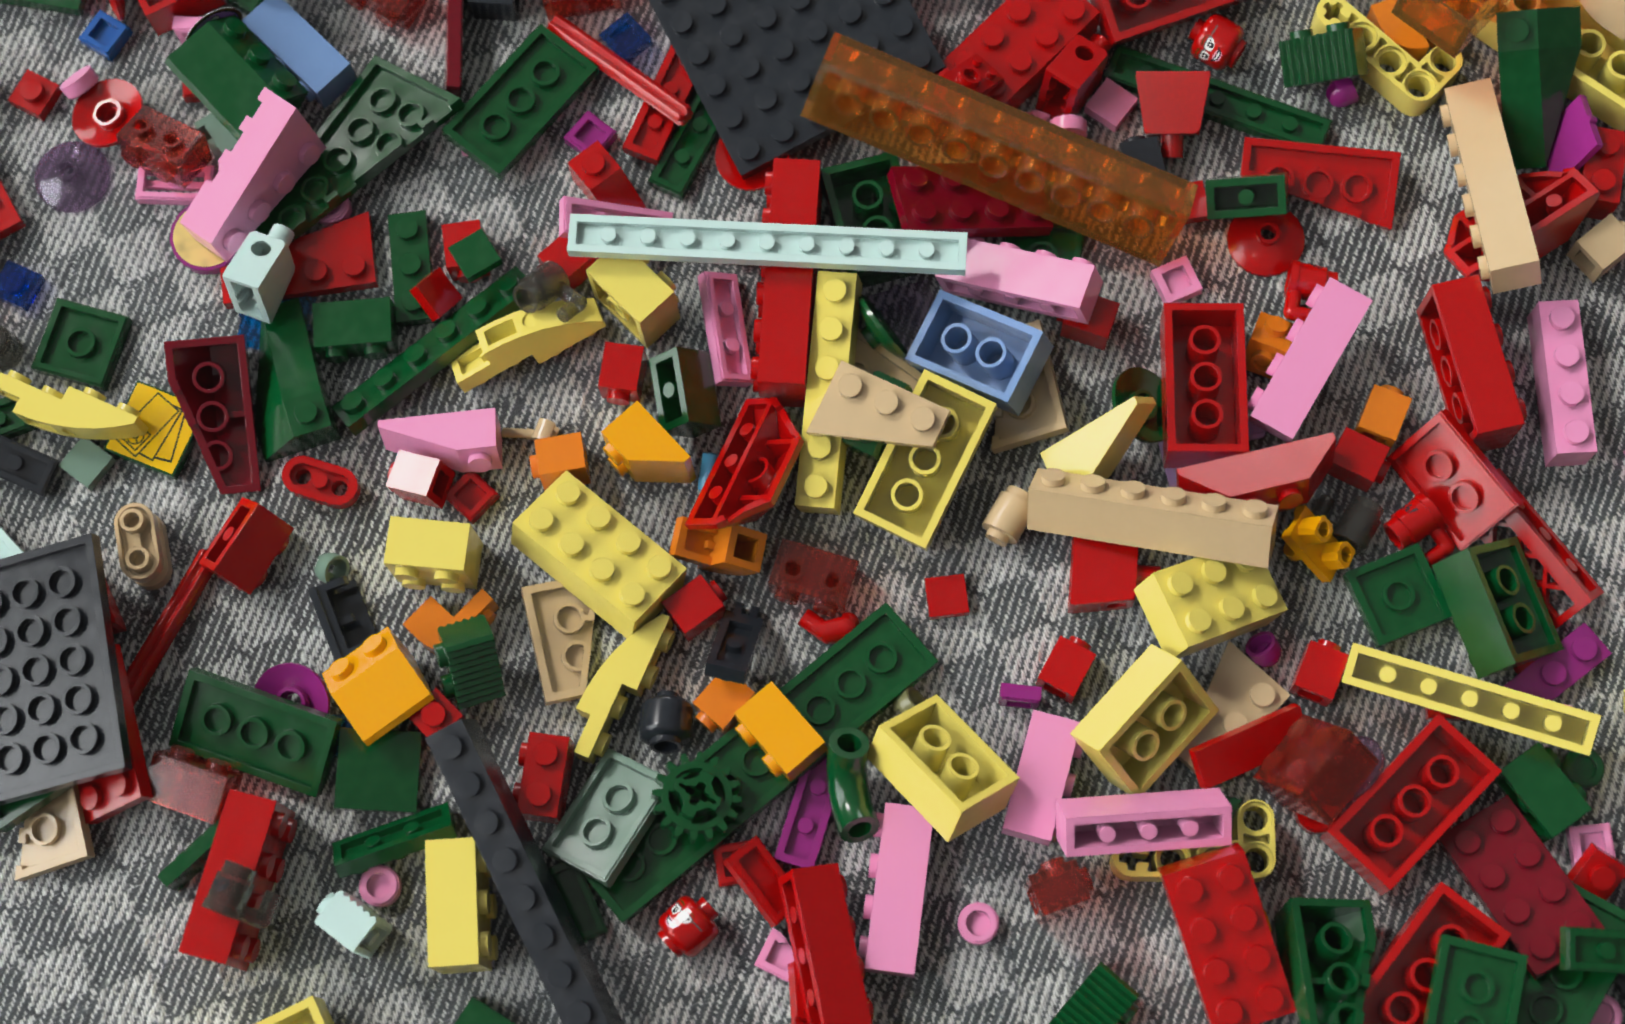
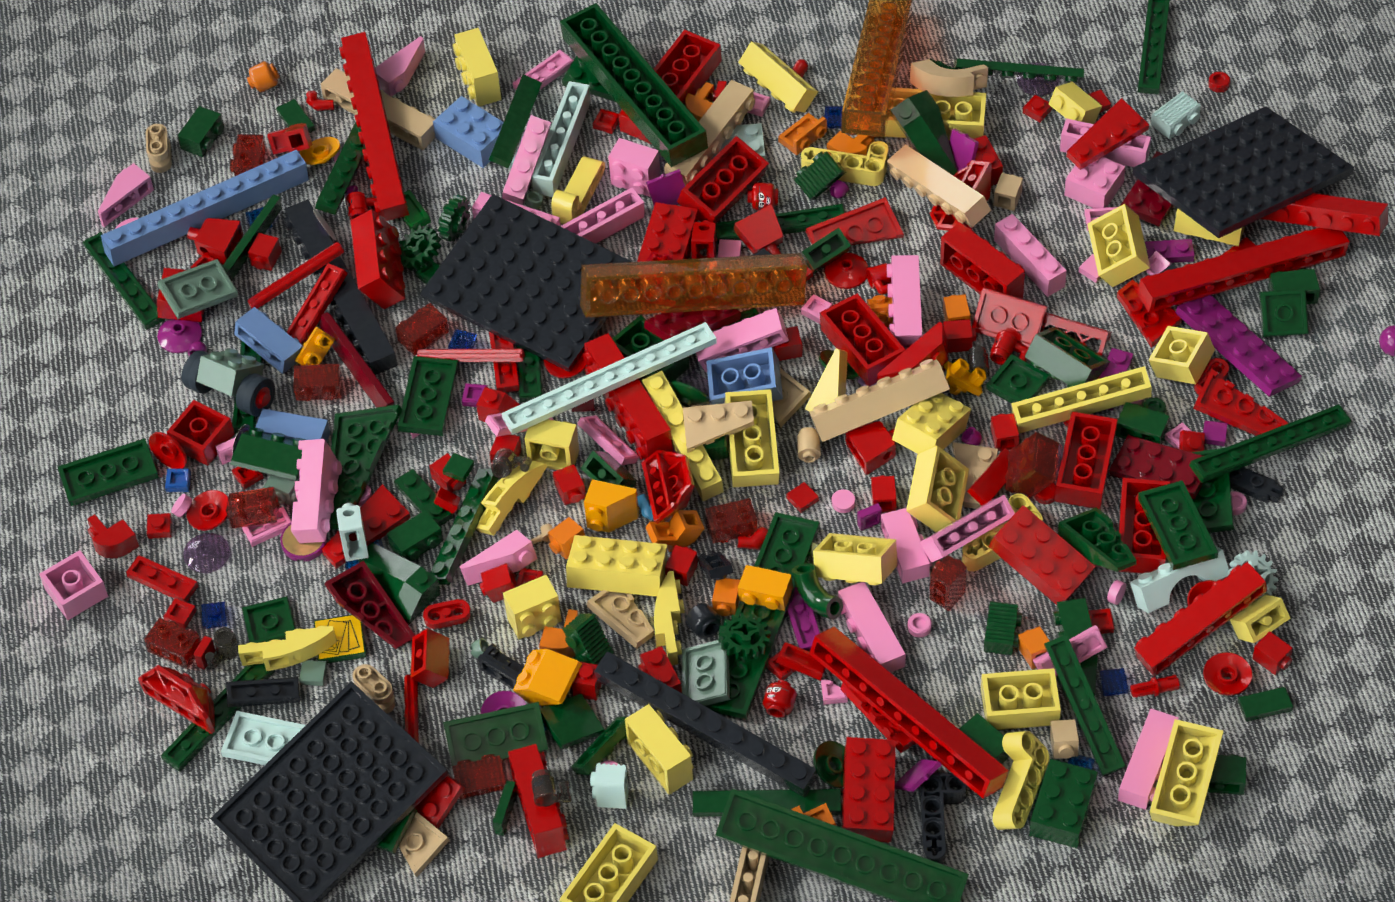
camera: 35 degrees left, 20 degrees down
none -> bright pink tile [832,489,855,513]

